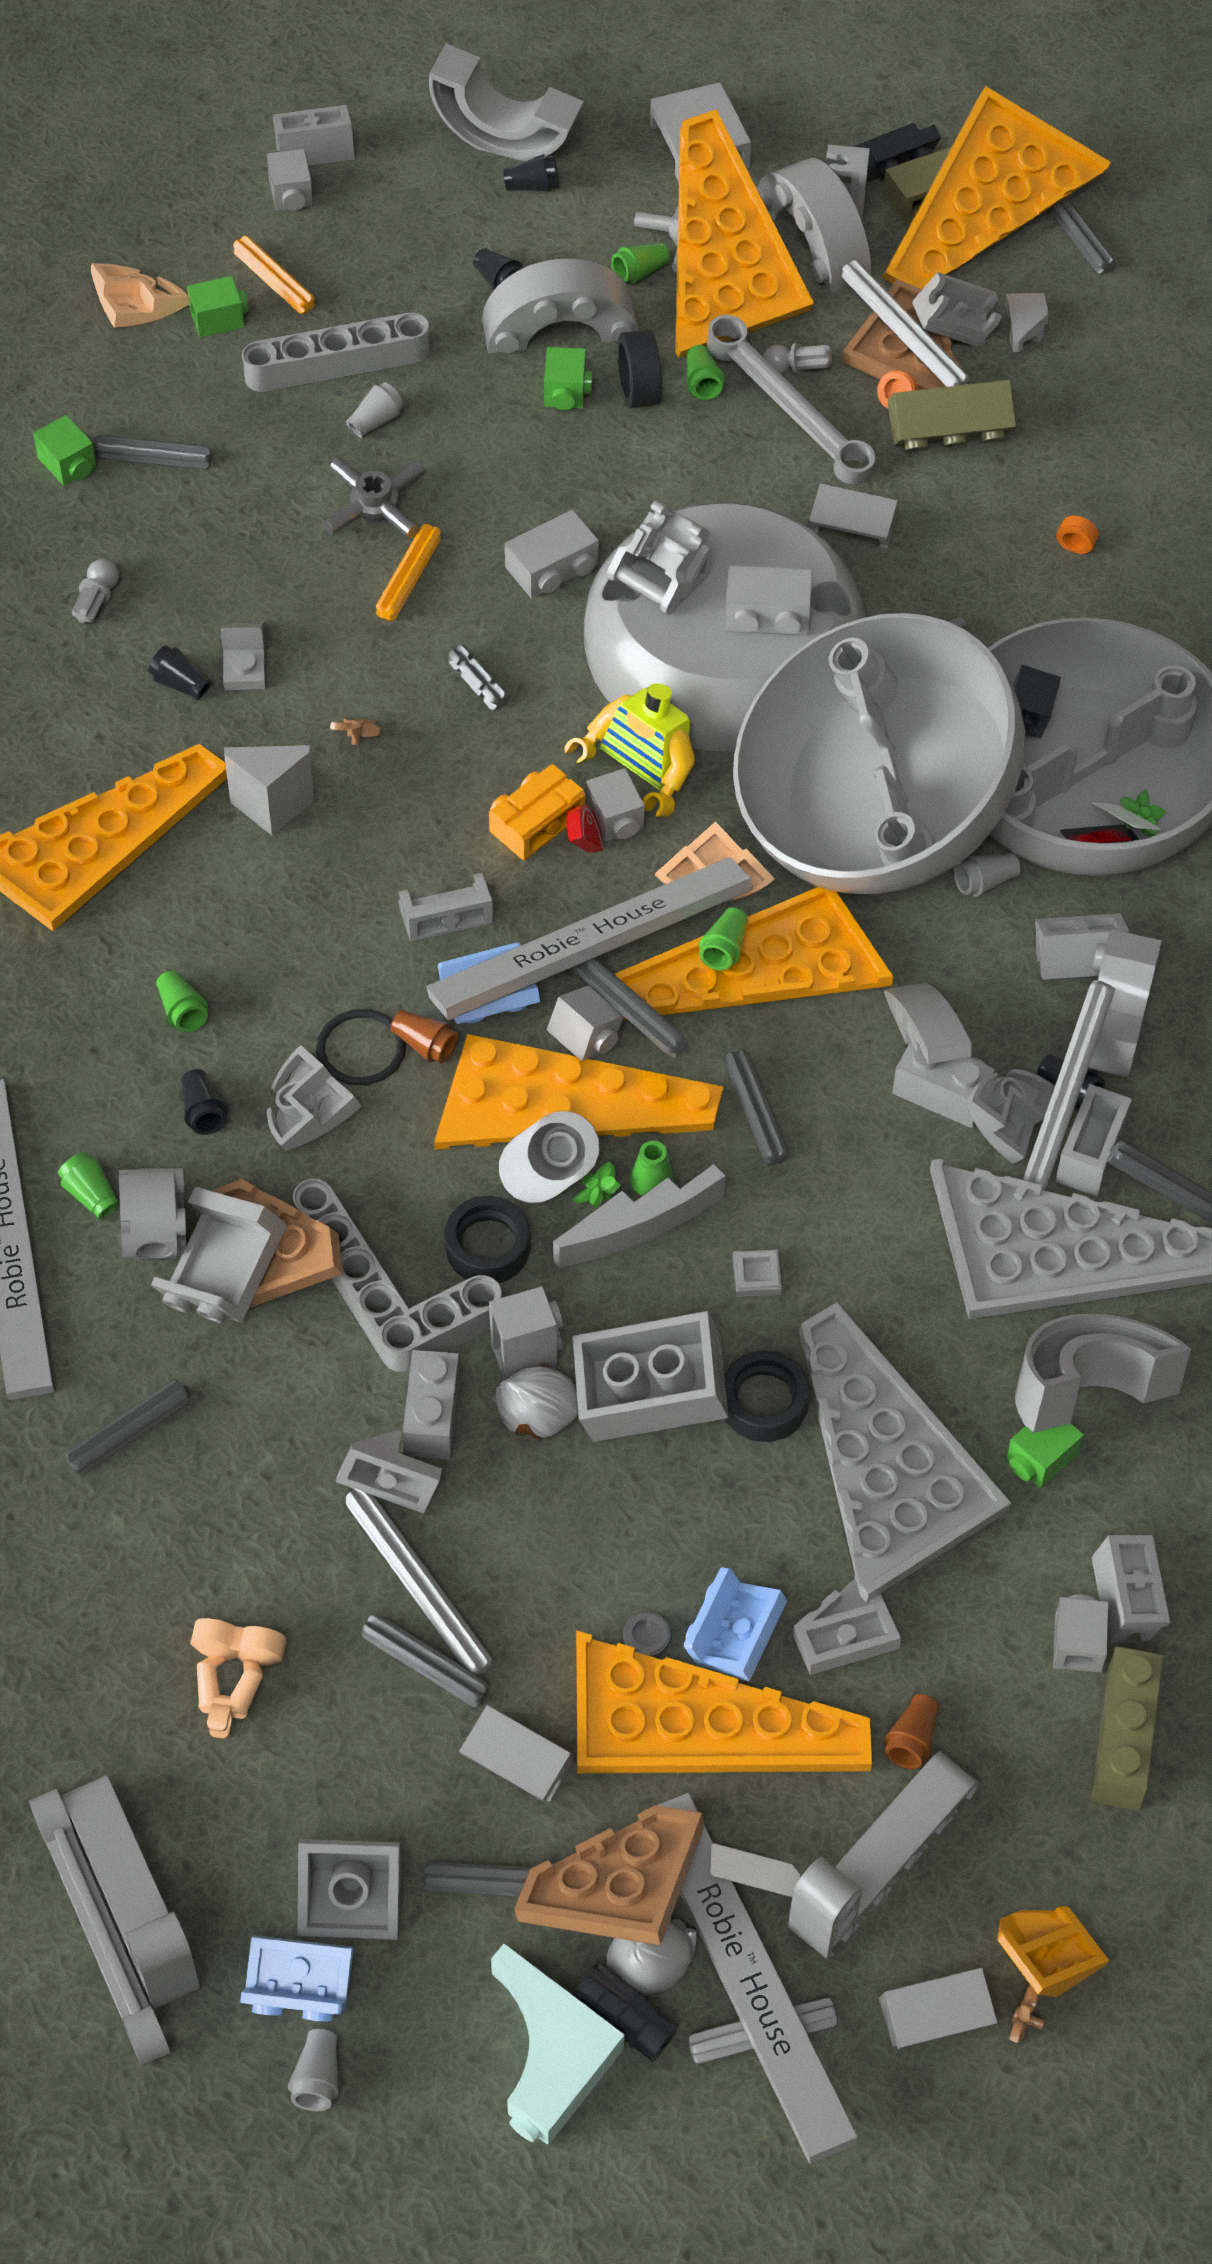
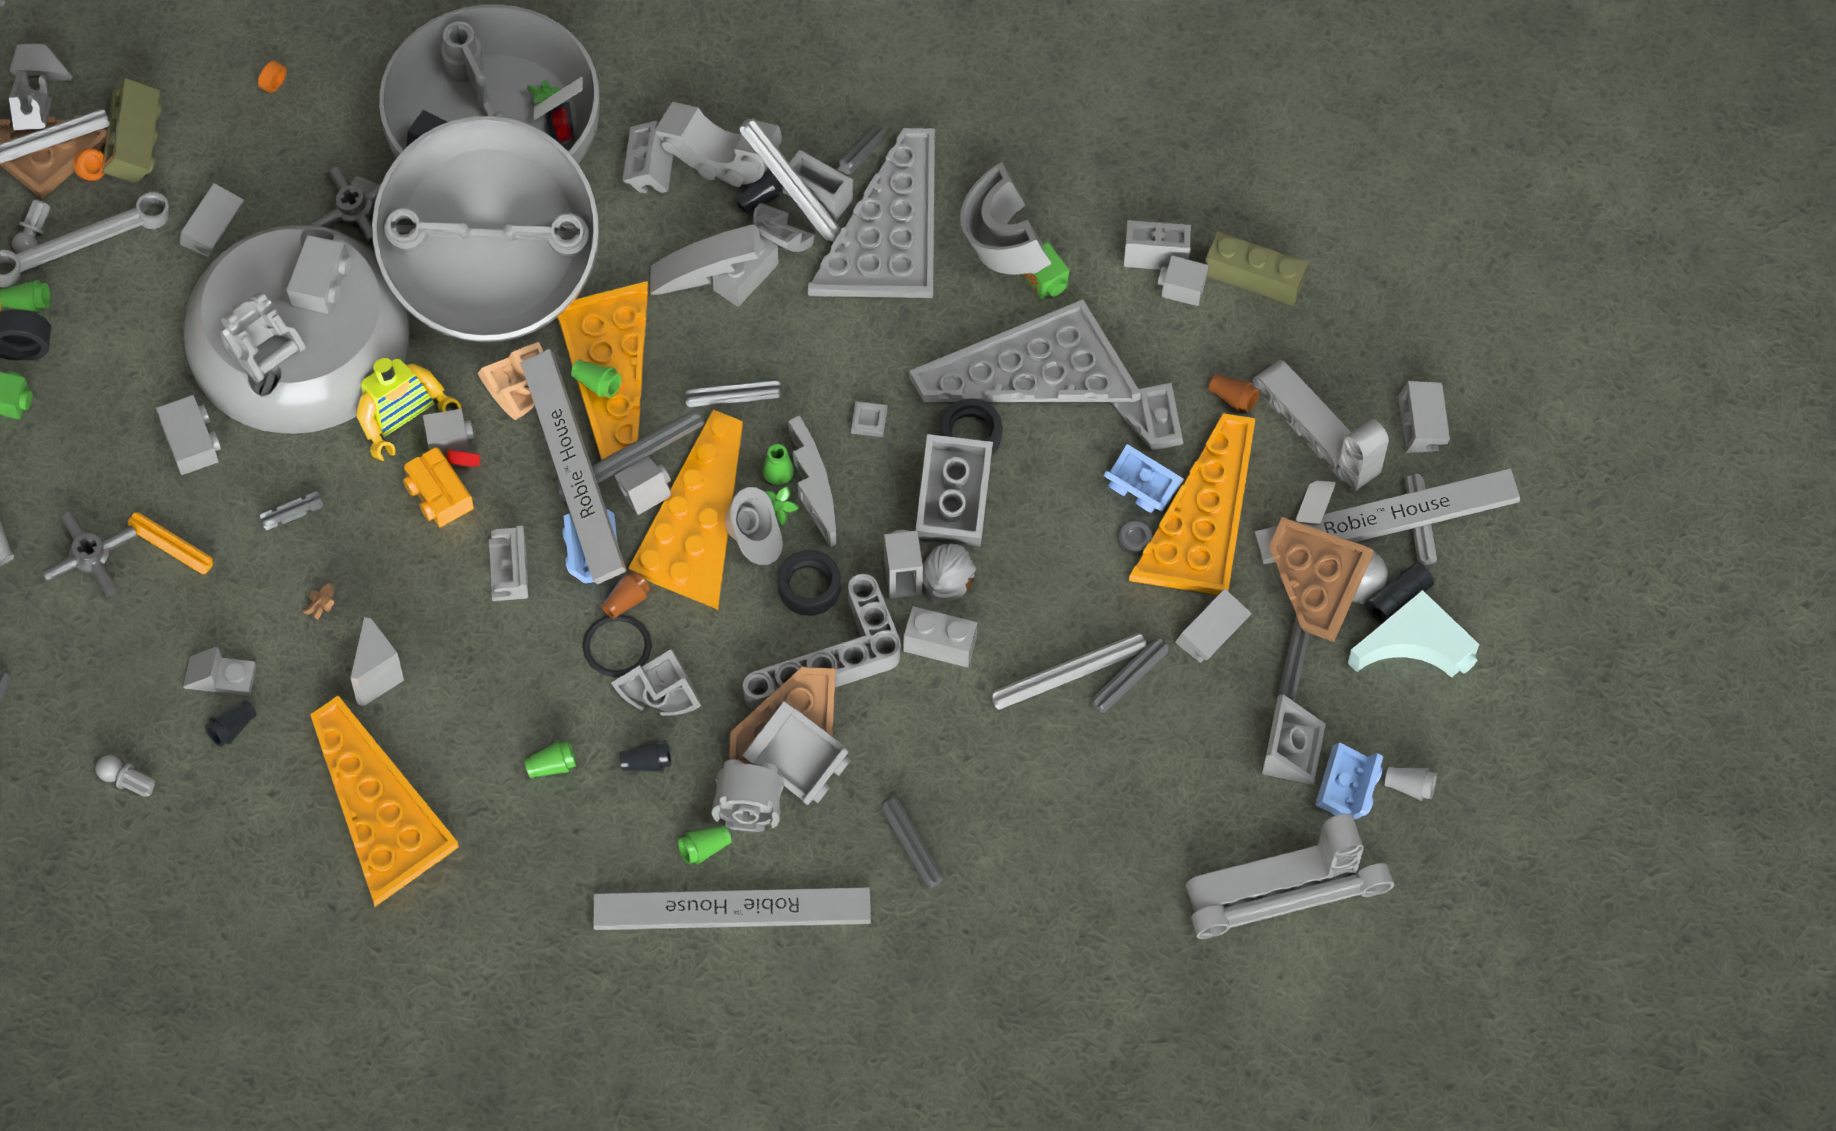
camera: 80 degrees left, 5 degrees up
light nougat piece [190,1618,287,1739] -> none
light grey slope [336,1430,442,1514] -> none
light orange slope [997,1906,1110,1998] -> none
medium nougat plant [1009,1985,1045,2043] -> none

